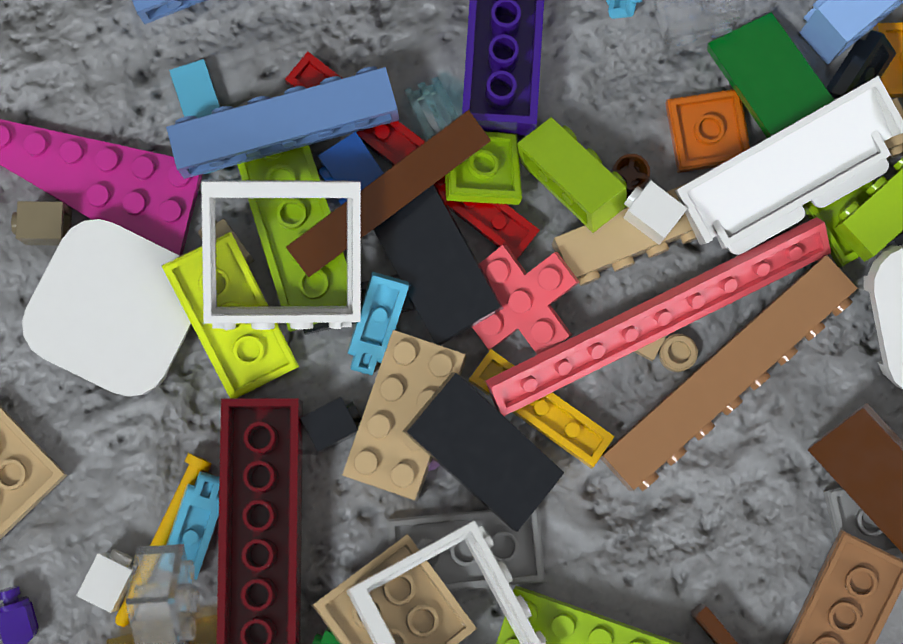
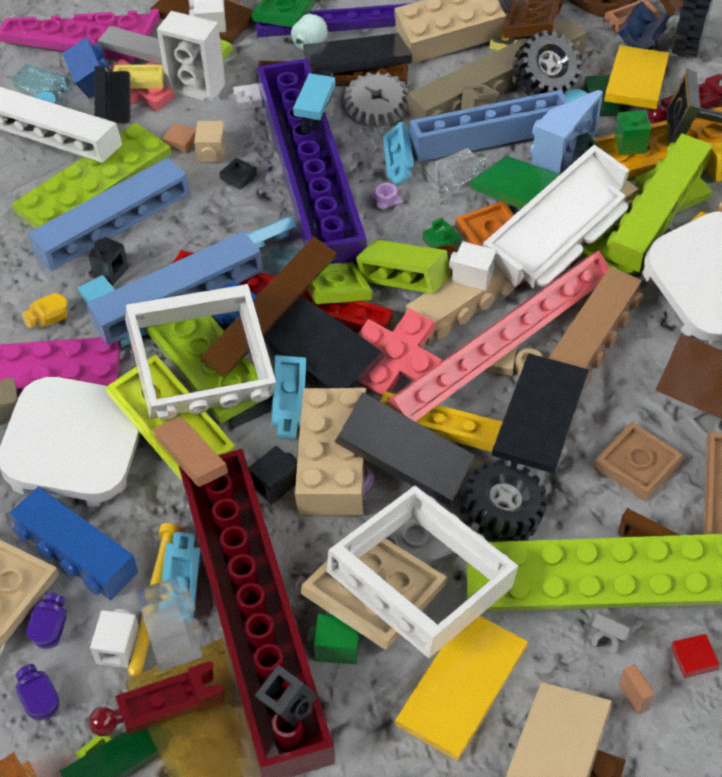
camera: 15 degrees left, 30 degrees down
none -> blue brick [10,486,138,601]
none -> yellow arm [22,293,68,328]
none -> dark purple arm [26,593,67,649]
none -> black brick [88,237,129,286]
none -> nougat tile [153,416,228,487]
none -> medium azure hinge [247,216,296,248]
none -> lavender plate [371,183,402,210]
none -> green tile [422,217,462,248]
none -> black wheel [459,460,548,542]
none -> black tile [492,353,589,474]
none -> medium nougat tile [593,421,685,501]

